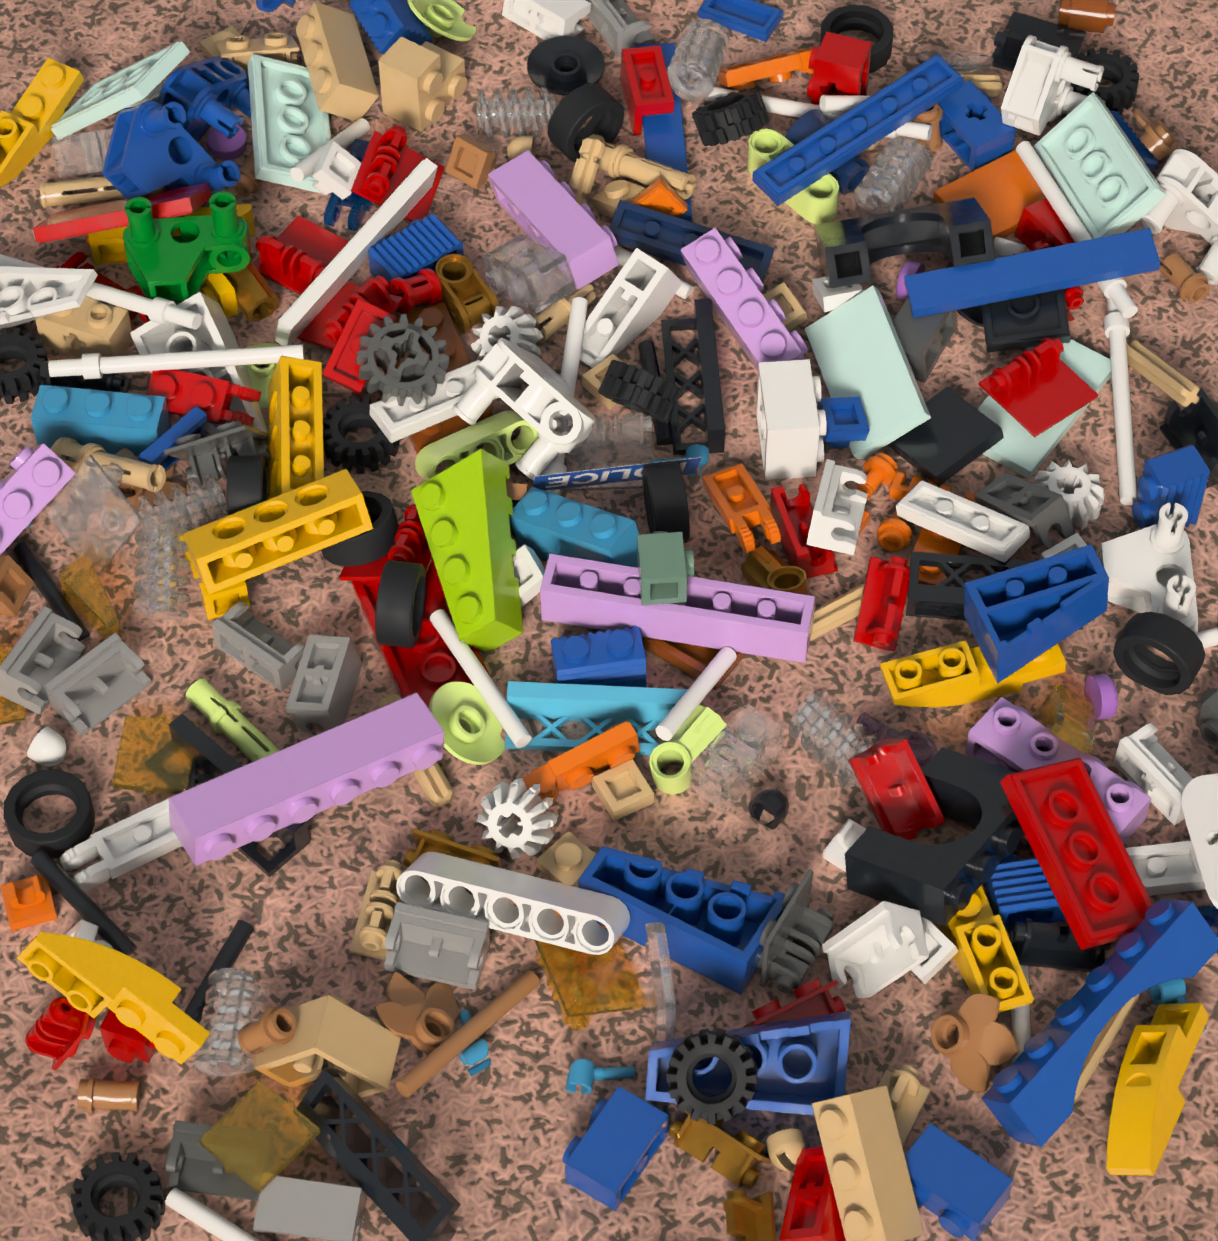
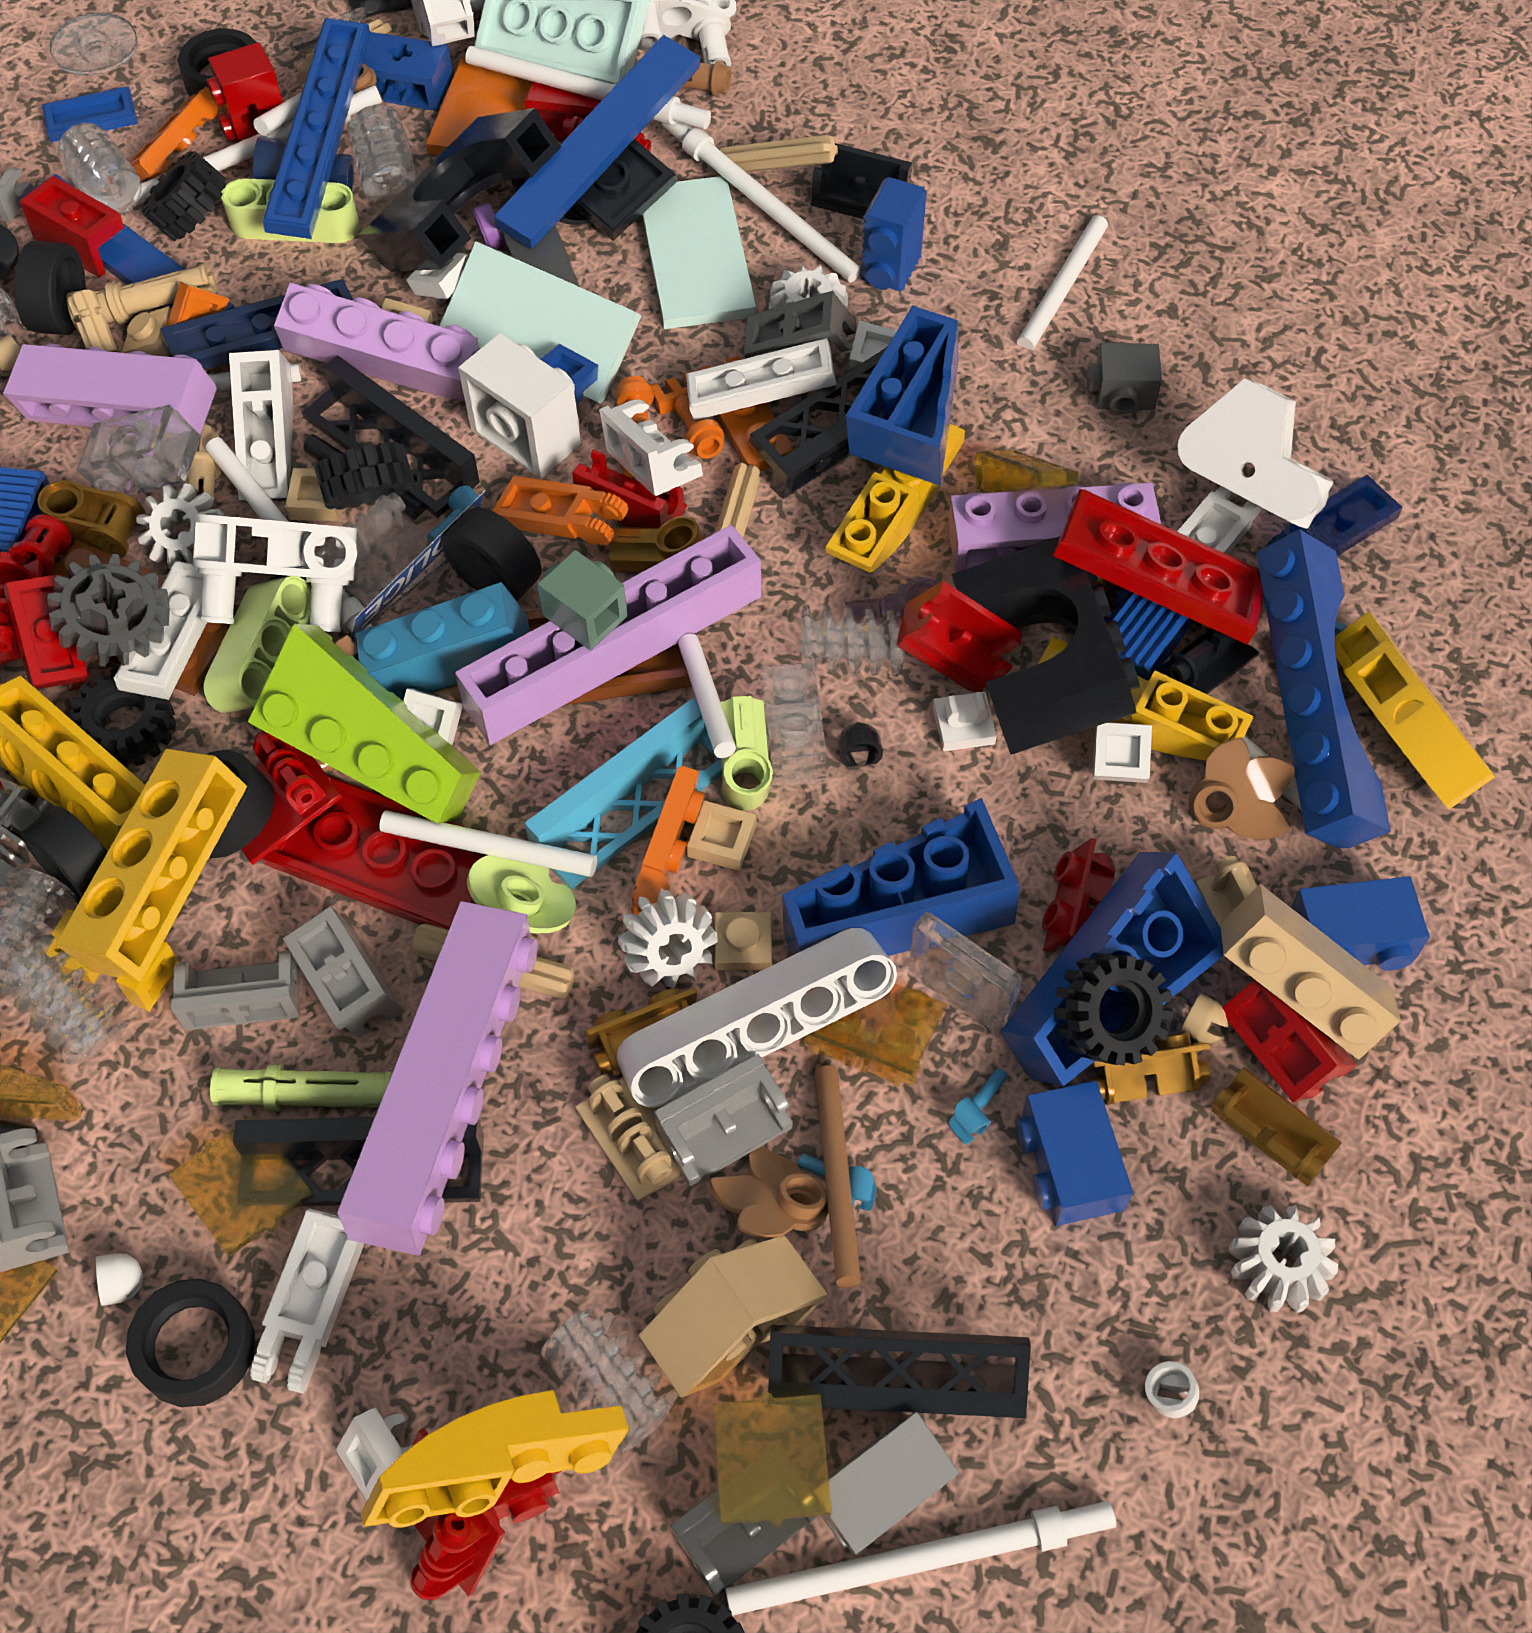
camera: 45 degrees left, 5 degrees up
orange tile [0,875,58,931] -> none
black bar [30,850,137,956] -> none
light grey hinge [45,633,152,736] -> none
medium nougat pin [78,1074,141,1114] -> none
black bar [184,920,254,1024] -> none
medium nougat pin [238,1007,297,1055] -> none
black tyre [375,560,426,648] -> none
blue brick [551,625,646,687] -> none
dark grey hinge [757,869,834,994] -> none
white hinge [822,901,929,998] -> none
red hinge [853,556,910,651] -> none
black tile [888,387,1004,487] -> none
red hinge [979,337,1099,438] -> none
medium lavender tile [1084,674,1118,720] -> none
white piece [1099,503,1198,647] -> none
black tyre [1113,612,1206,695] -> none
white hinge [1113,723,1193,826] -> none

